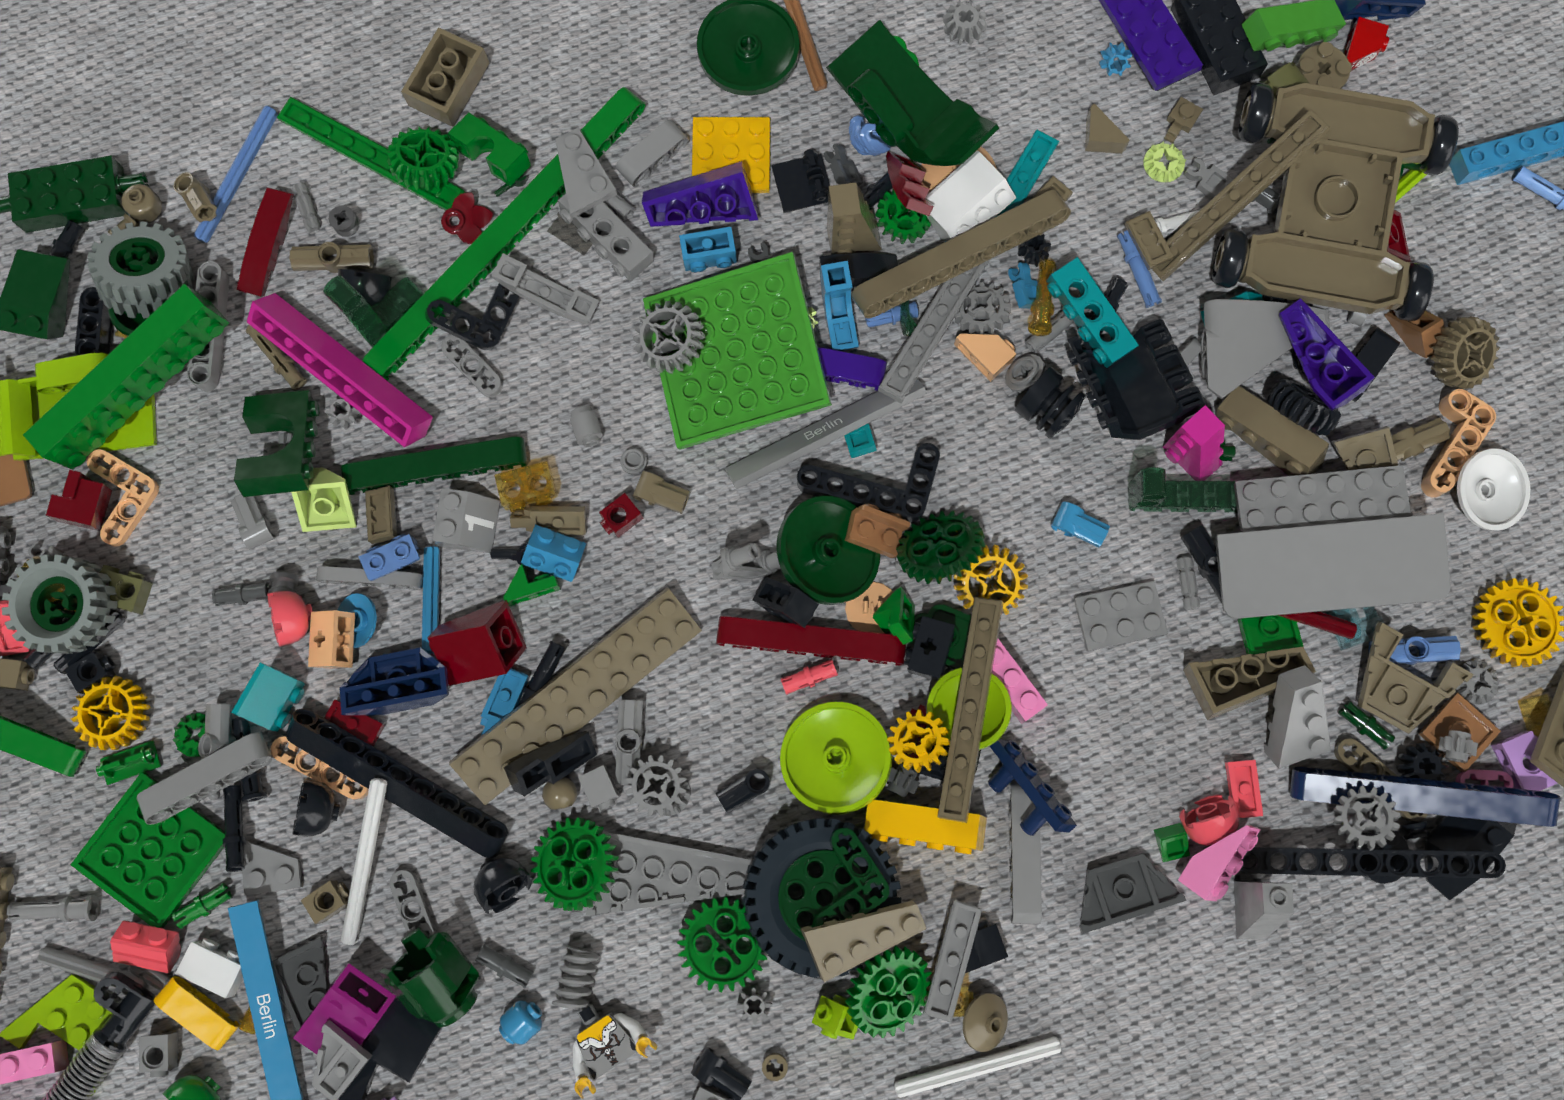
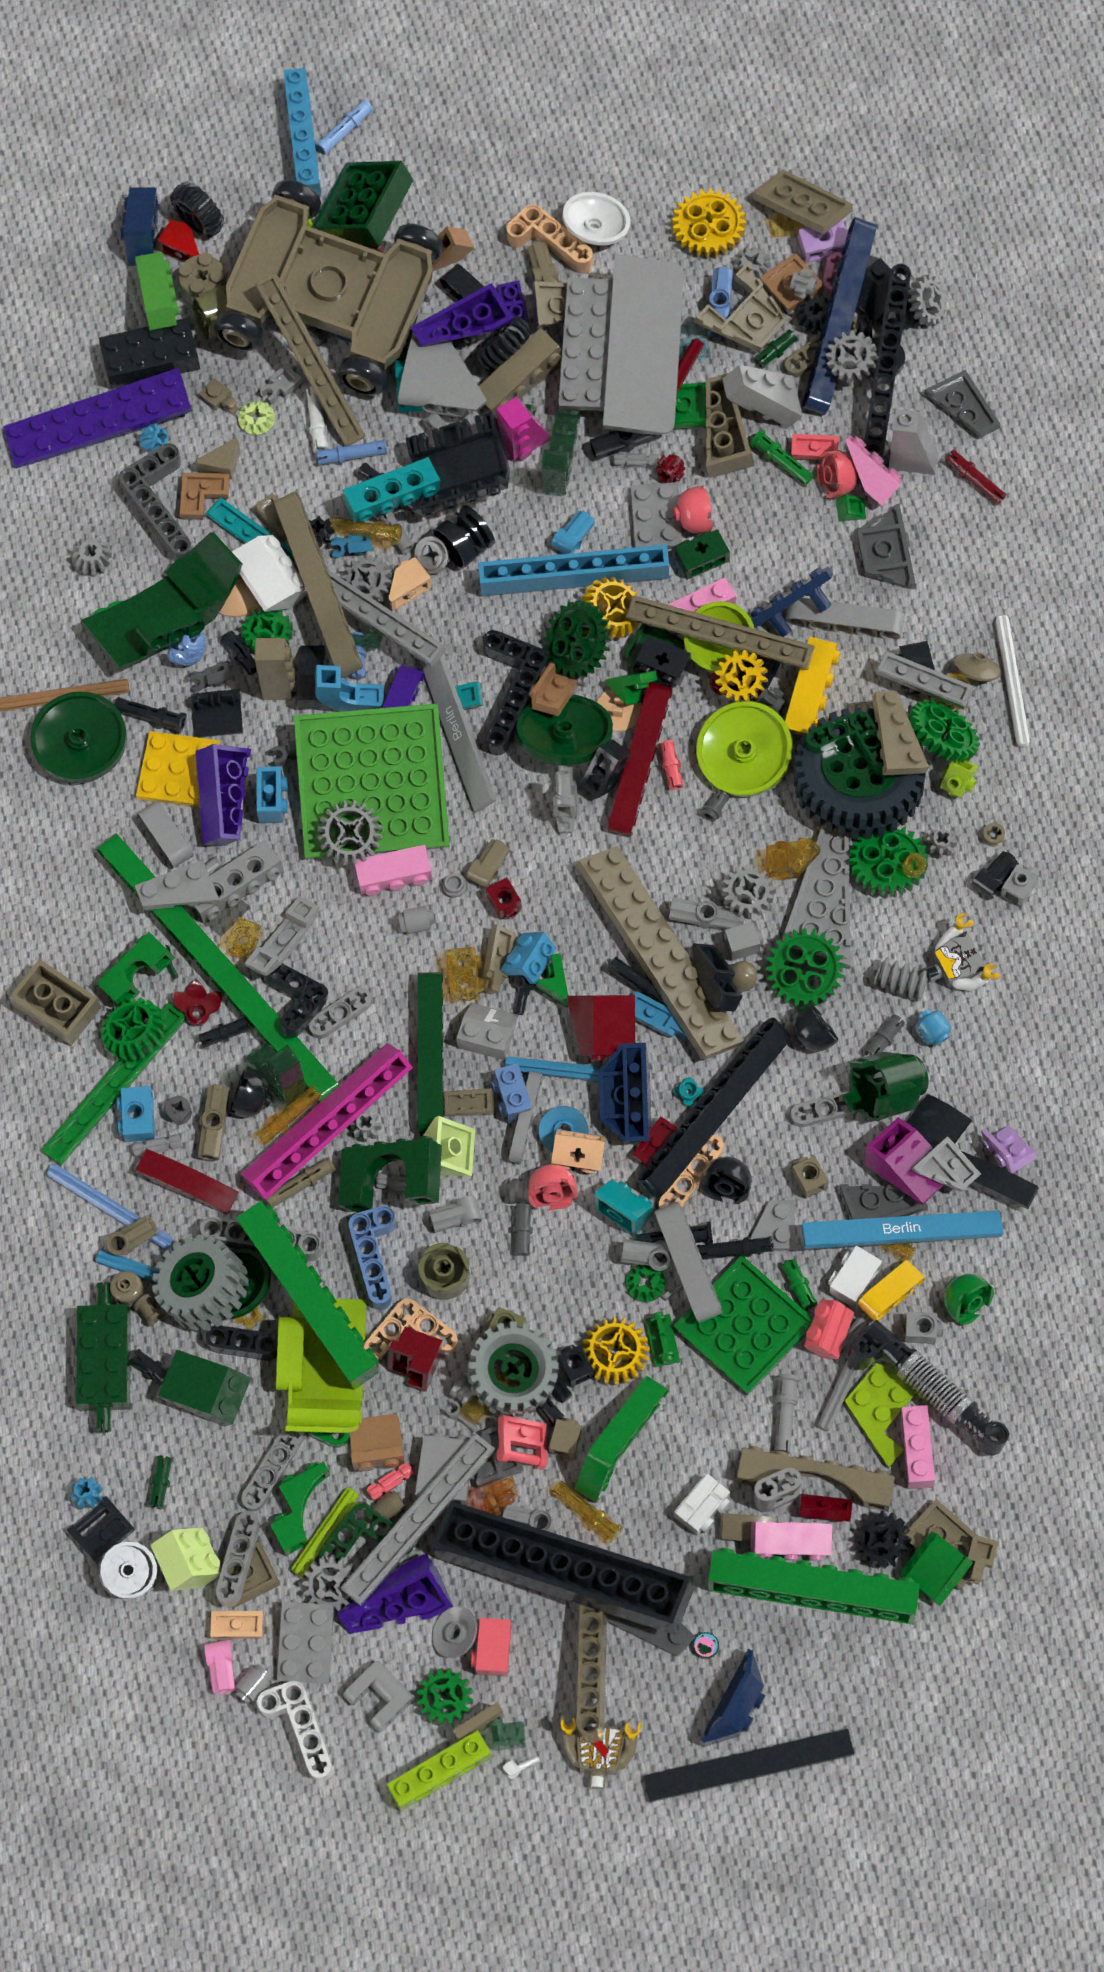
camera: 80 degrees left, 10 degrees down
white axle [341,778,387,945] -> none
black piece [716,769,771,814] -> none
dark red slope [886,151,934,216] -> none
dark tan plate [1125,211,1174,270] -> none
dark tan gear [1430,316,1501,389] -> none
none -> dark azure axle [96,1249,160,1284]
none -> black pin [114,697,187,734]
none -> dark azure brick [117,1086,155,1142]
none -> dark grey beam [119,443,192,561]
none -> black gear [170,181,225,239]
none -> medium nougat plate [180,473,230,519]
none -> black pin [198,1017,250,1048]
none -> clear yellow brick [227,916,263,958]
none -> clear yellow pin [256,1084,323,1145]
none -> dark green slope [312,161,414,247]
none -> medium blue beam [349,1206,396,1310]
none -> bright pink brick [355,845,432,896]
none -> olive brick [418,1243,470,1300]
none -> dark azure brick [478,544,669,596]
none -> dark purple slope [497,280,529,323]
none -> dark red gear [656,454,686,483]
none -> coral cylinder [673,485,713,534]
none -> teal plate [674,1077,704,1106]
none -> dark green brick [675,529,730,580]
none -> dark grey pin [702,790,730,821]
none -> green pin [749,429,814,486]
none -> clear yellow slope [765,838,821,880]
none -> clear yellow bush [902,853,927,878]
none -> light grey gear [908,274,949,326]
none -> dark grey wing [925,370,1000,438]
none -> dark red pin [945,449,1007,505]

